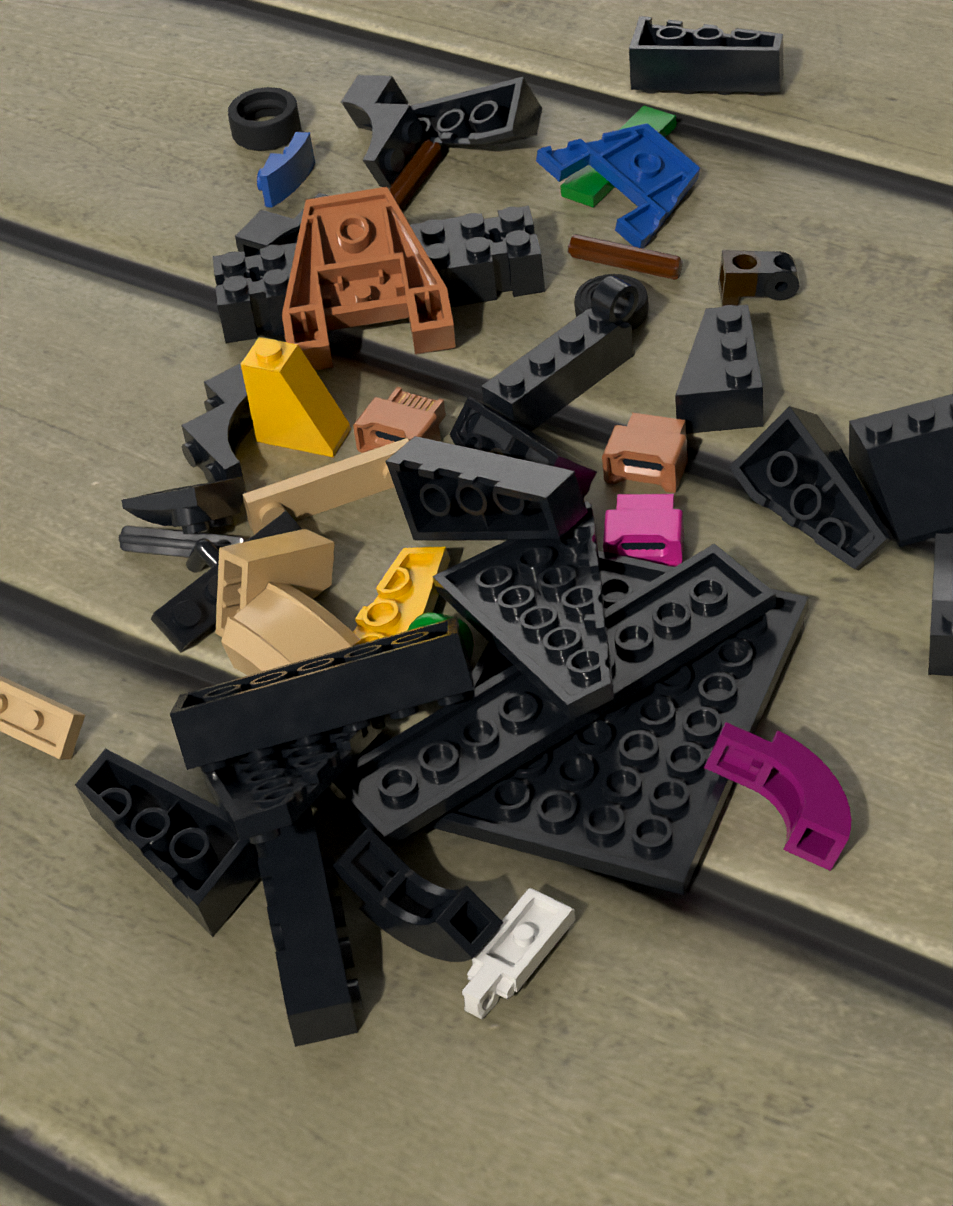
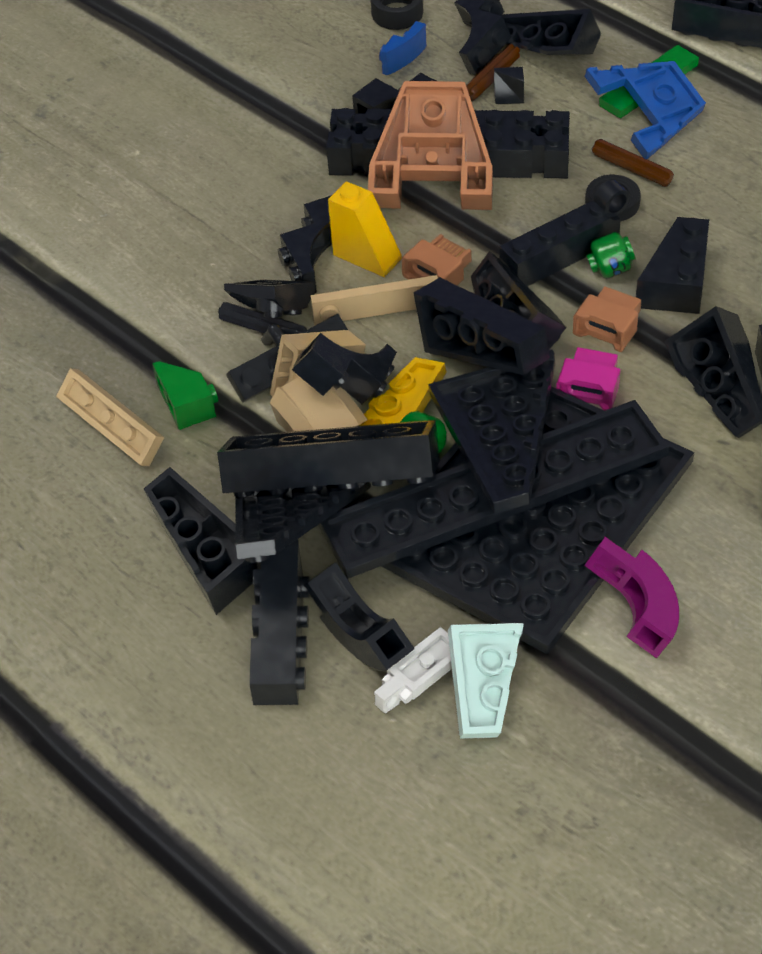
camera: 10 degrees right, 5 degrees up
leg [718,250,799,306] -> none
none -> green slope [152,361,218,430]
none -> black arch [292,333,397,405]
none -> light aqua wing [448,623,524,739]
none -> black slope [494,67,524,104]
none -> green head [586,232,636,279]

